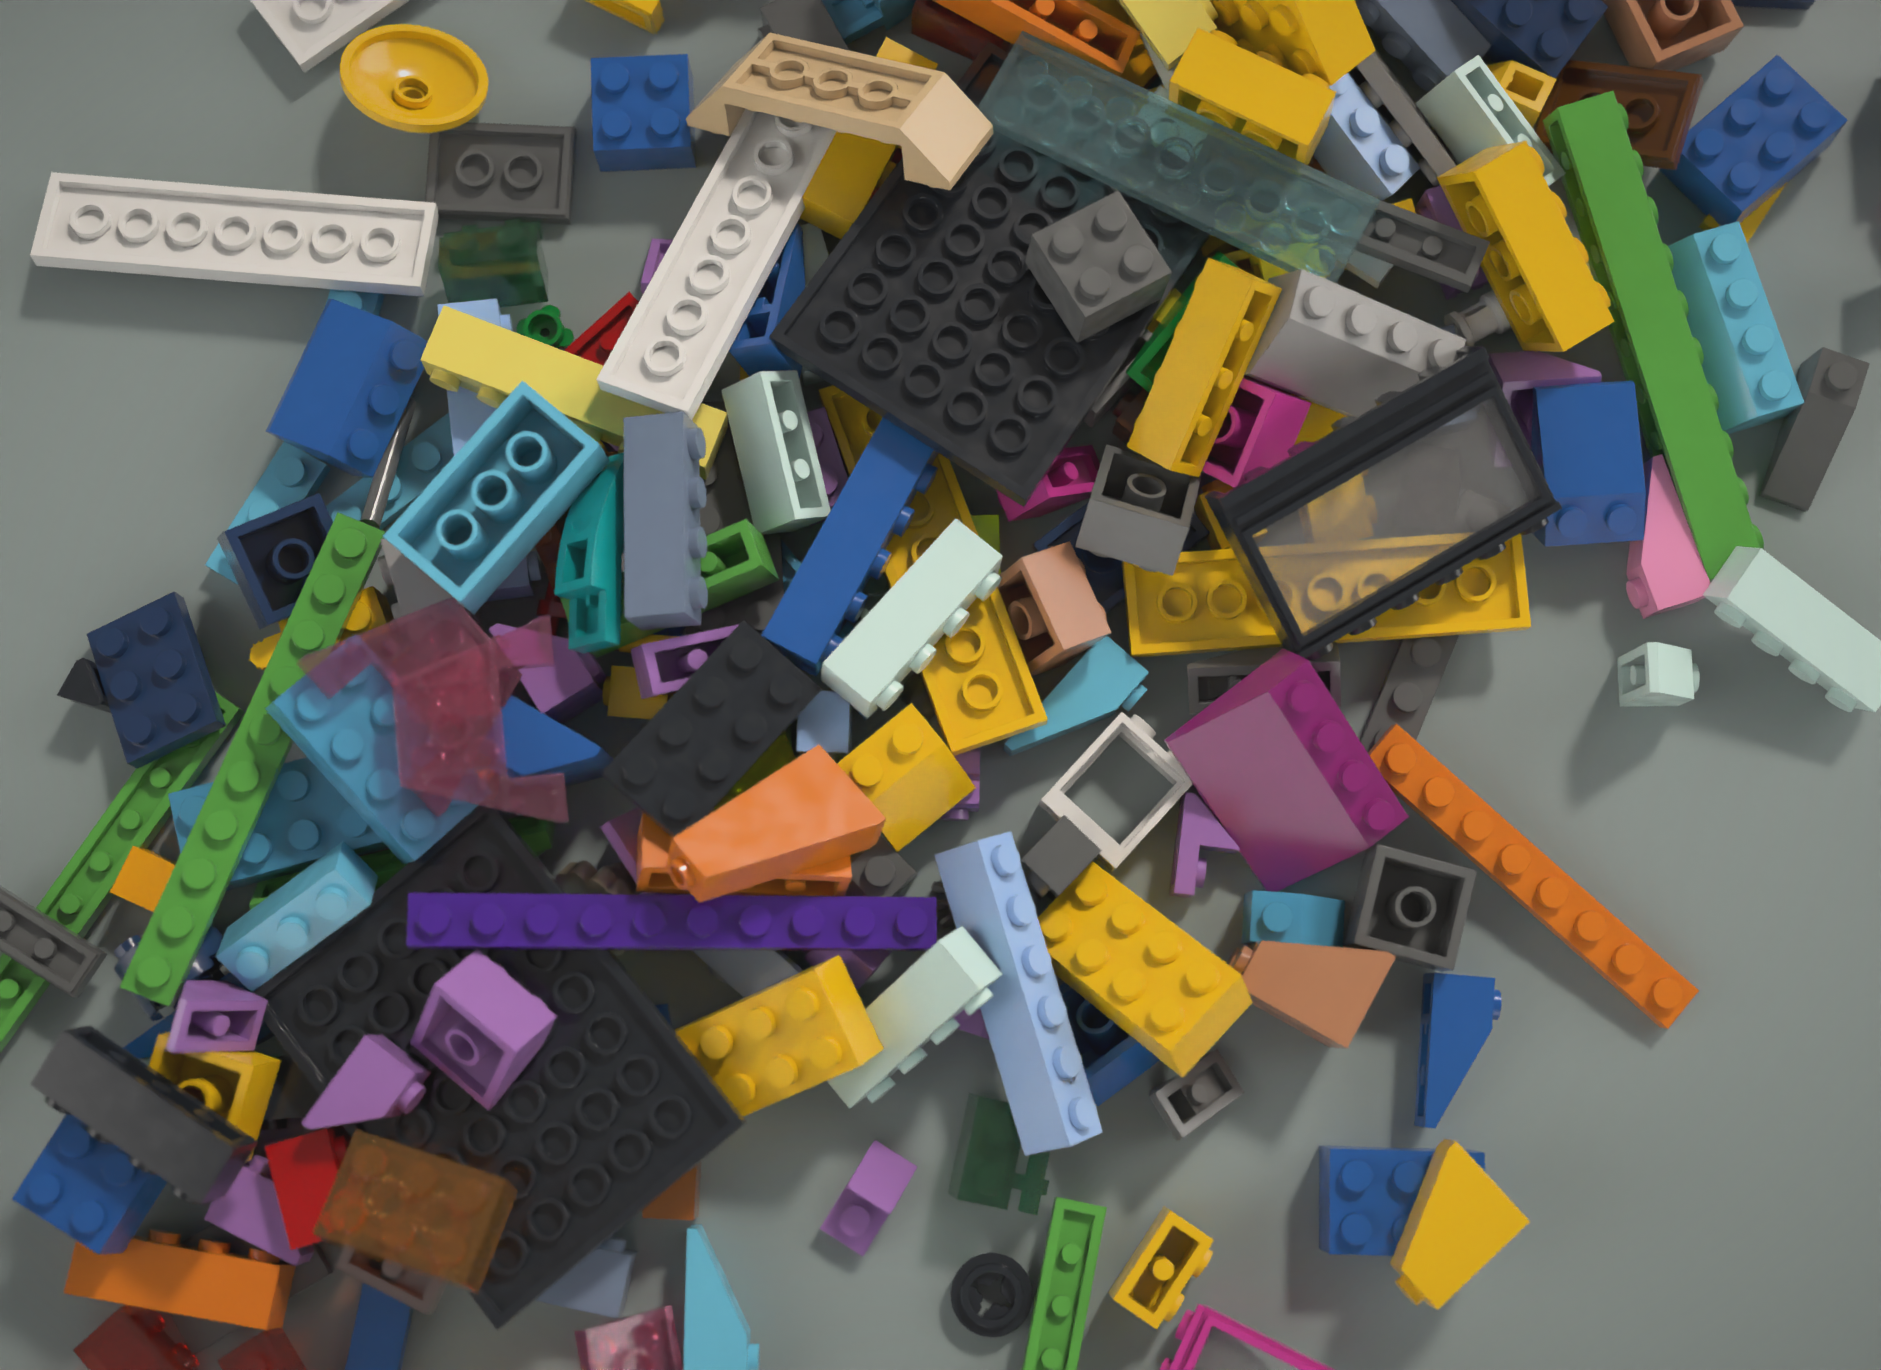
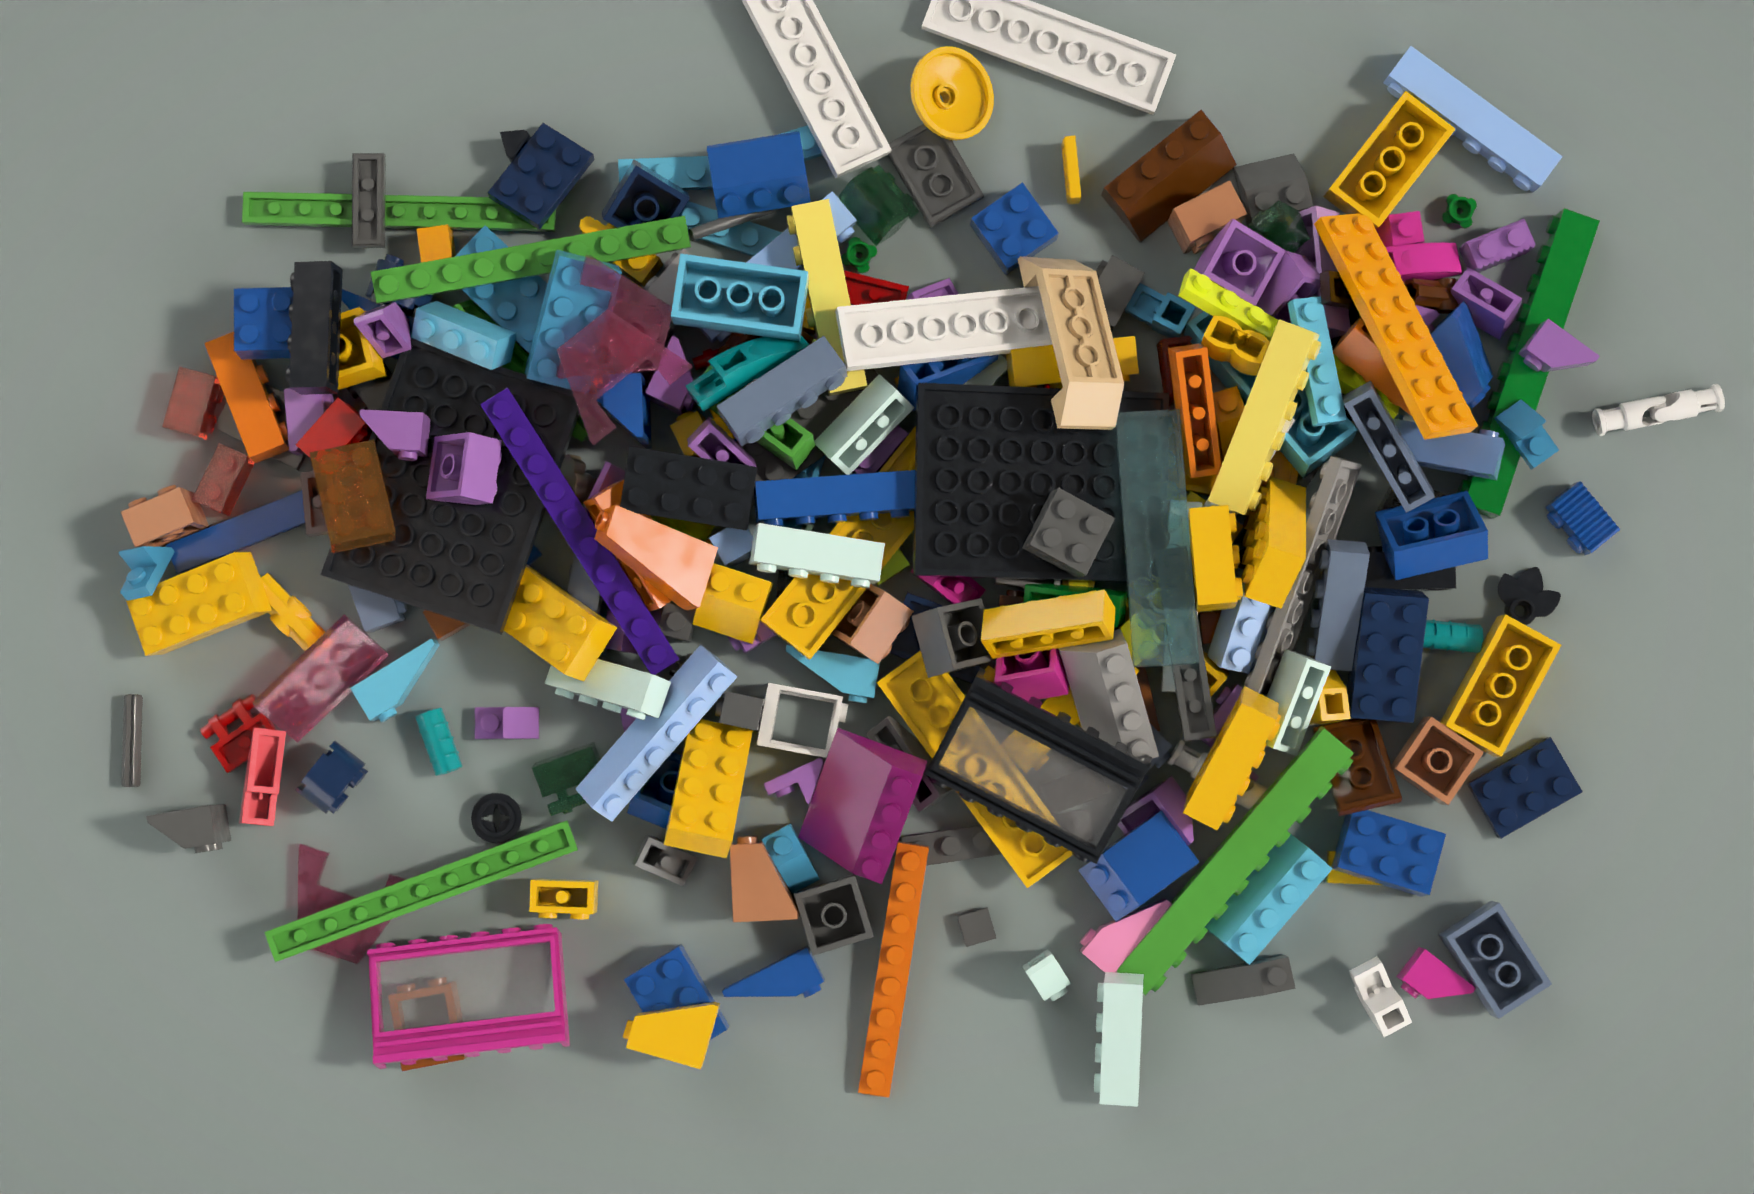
camera: 65 degrees right, 5 degrees up
none -> teal axle [415,708,463,776]
none -> dark grey tile [957,907,996,947]

